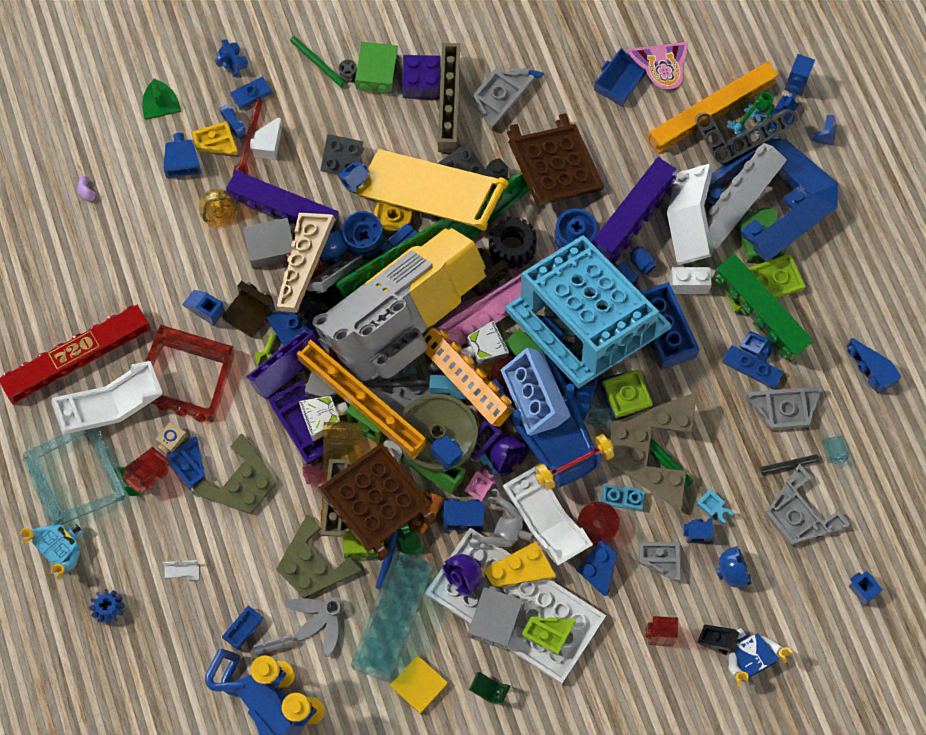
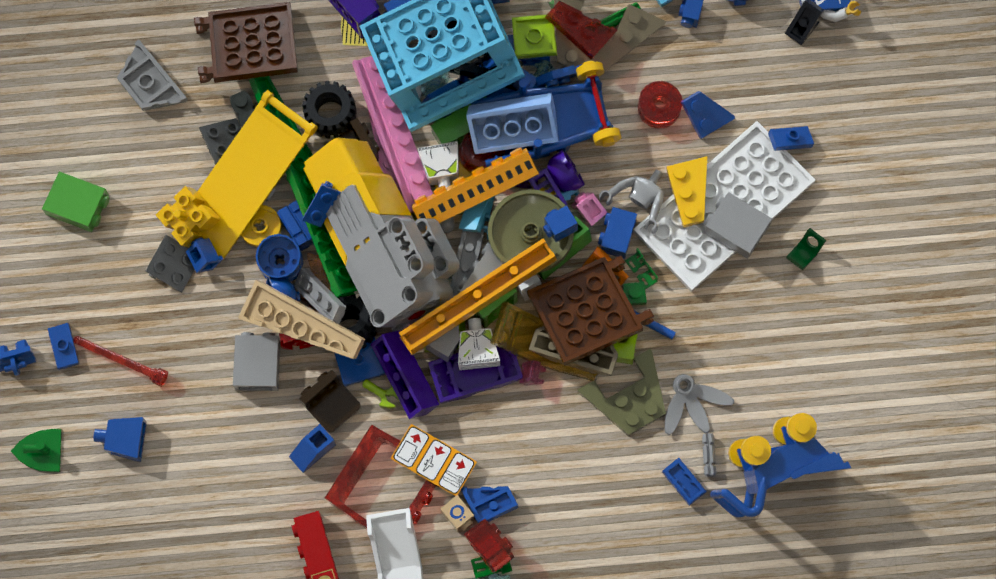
camera: 70 degrees left, 5 degrees up
lavender arm [77,176,96,201] -> none
white piece [163,560,199,581] -> none
yellow wing [191,121,238,155] -> none
olive wing [192,433,276,514] -> none
clear yellow cylinder [199,189,238,227] -> none
blue plate [219,105,246,138] -> none
dark purple brick [226,170,339,233] -> none
white slope [250,118,282,160] -> none
green bar [290,36,345,87] -> none
dark grey wheel [339,59,357,83] -> none
clear light blue brick [351,551,434,683] -> none
yellow tile [390,655,448,714] -> none
dark purple brick [403,55,441,99] -> none
dark tan brick [438,43,460,152] -> none
dark purple cylinder [443,554,482,596] -> none
white windscreen [502,466,593,566] -> none
piece [509,68,544,78] -> none
lime wing [521,617,576,656] -> none
blue wheel [554,209,597,249] -> none
medium azure slope [600,484,645,511] -> none
light grey wing [638,542,681,582] -> none
clear red brick [645,616,678,647] -> none
none -> yellow brick [156,186,221,248]
none -> blue hinge [302,181,341,227]
none -> sticker [390,424,477,496]
none -> blue wing [535,63,583,87]
none -> clear red wing [545,1,618,59]
none -> green piece [625,248,658,289]
none -> blue plate [768,126,814,151]

